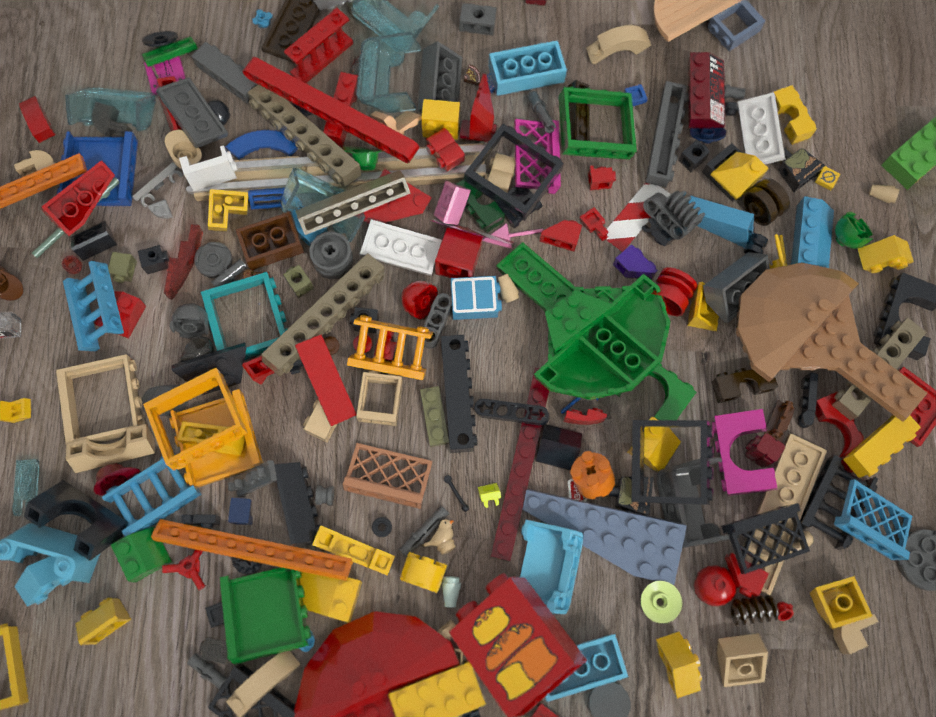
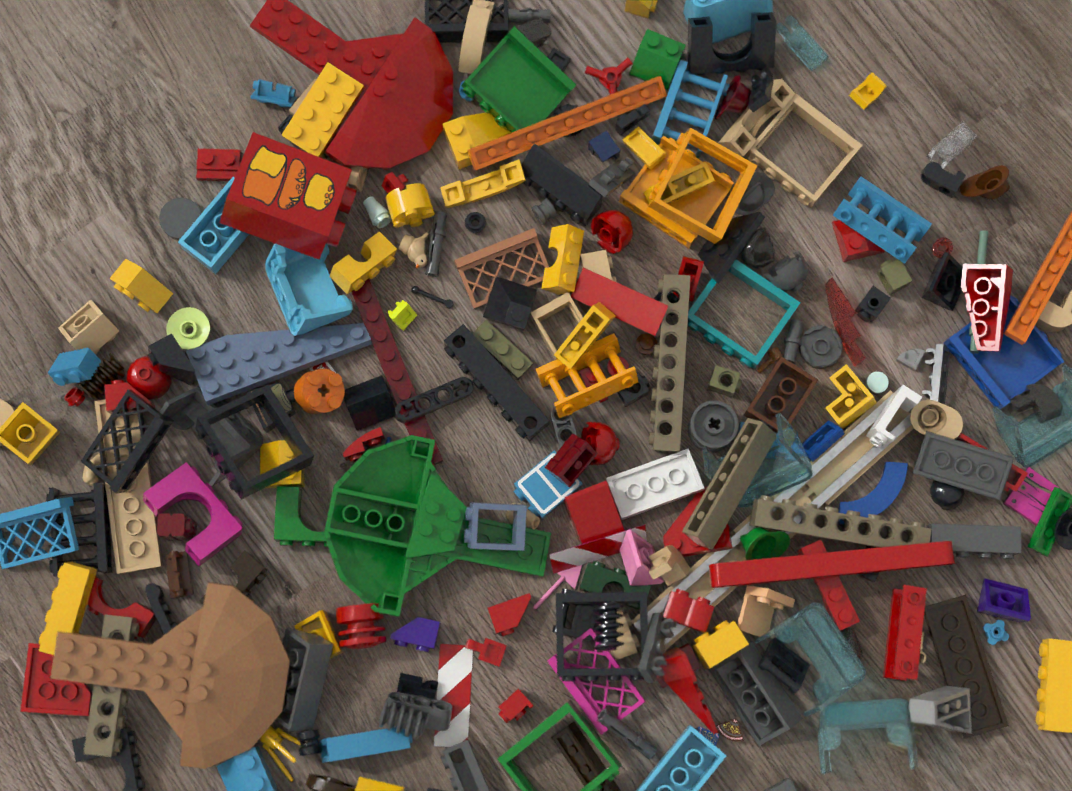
camera: 145 degrees right, 5 degrees up
none -> dark azure brick [48,347,101,386]
none -> black slope [147,333,195,386]
none -> yellow arch [329,231,397,294]
none -> red tile [381,172,408,194]
none -> sand blue window [464,502,527,551]
none -> black slope [483,276,537,331]
none -> yellow arch [542,224,584,295]
none -> dark red brick [545,433,598,488]
none -> yellow slope [554,302,616,369]
none -> red cylinder [591,210,633,254]
none -> black piece [594,601,624,651]
none -> yellow tile [623,126,667,169]
none -> dark grey plate [638,613,676,683]
none -> tan brick [648,545,690,586]
none -> black hinge [748,67,773,112]
none -> black plate [758,637,810,694]
none -> light aqua tile [865,371,889,394]
none -> black leg [920,162,966,198]
none -> dark purple slope [977,578,1031,623]

